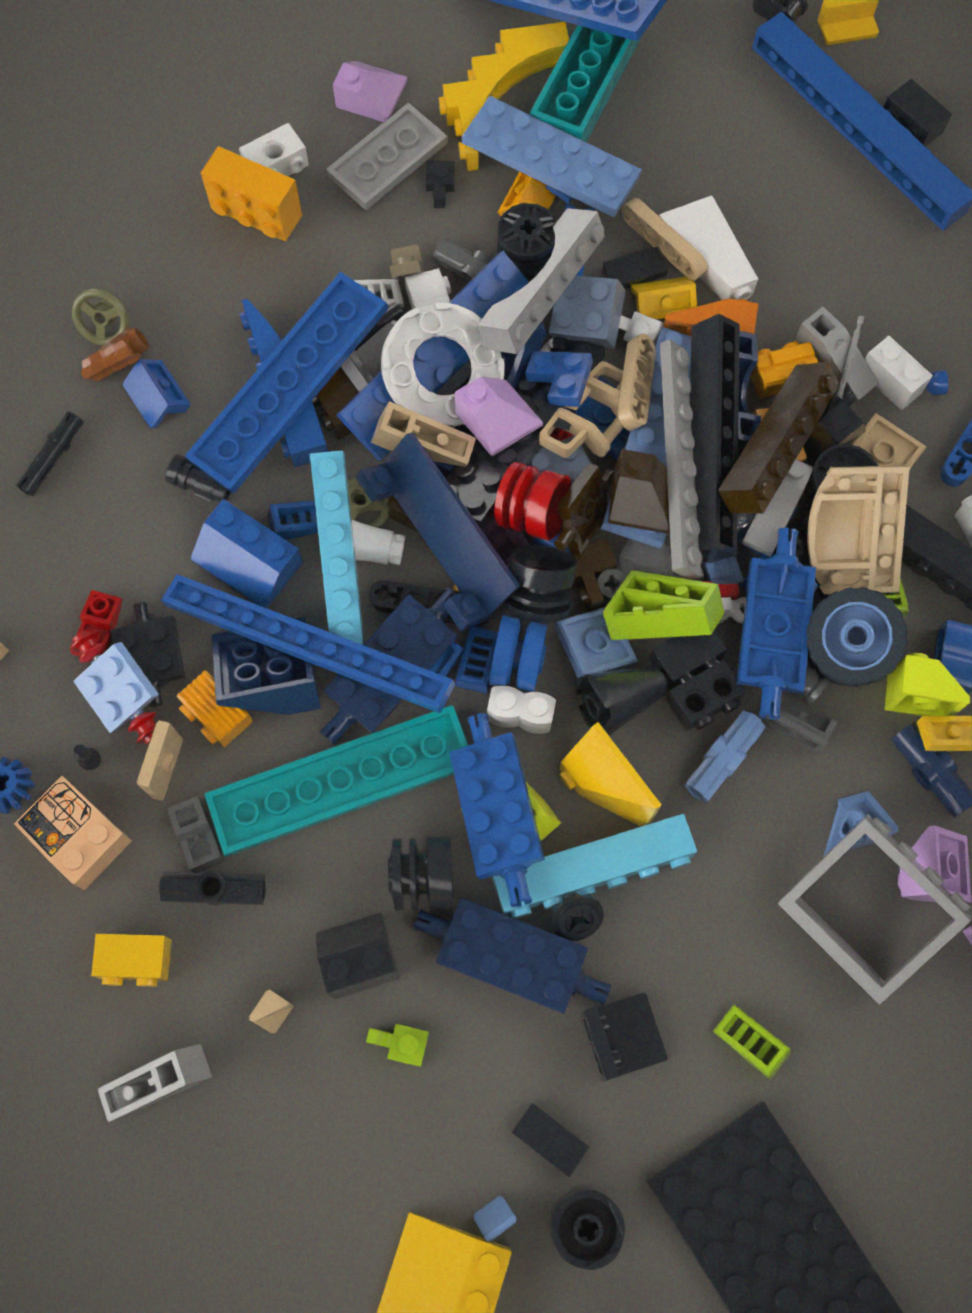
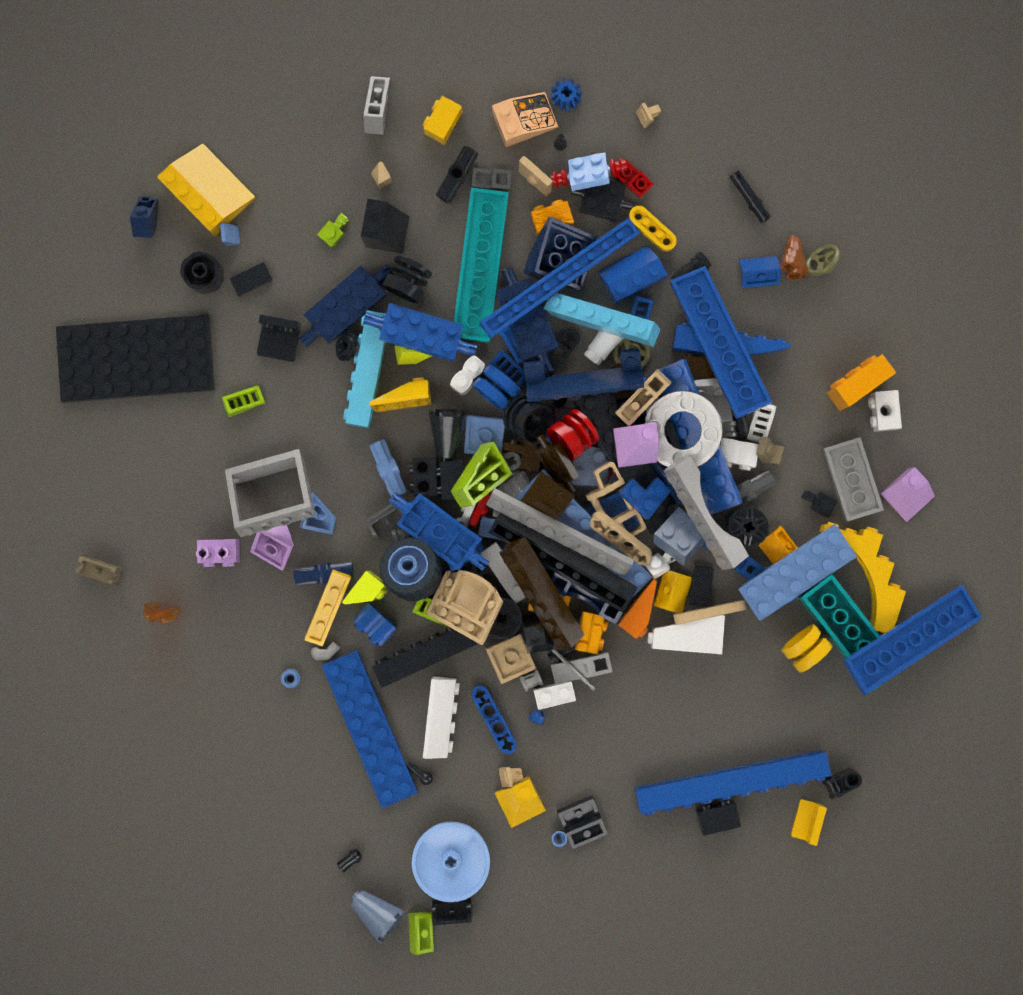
camera: 115 degrees right, 15 degrees up
none -> light grey bush [519,669,544,692]
none -> yellow plate [629,206,677,252]
none -> yellow wheel [781,624,832,673]

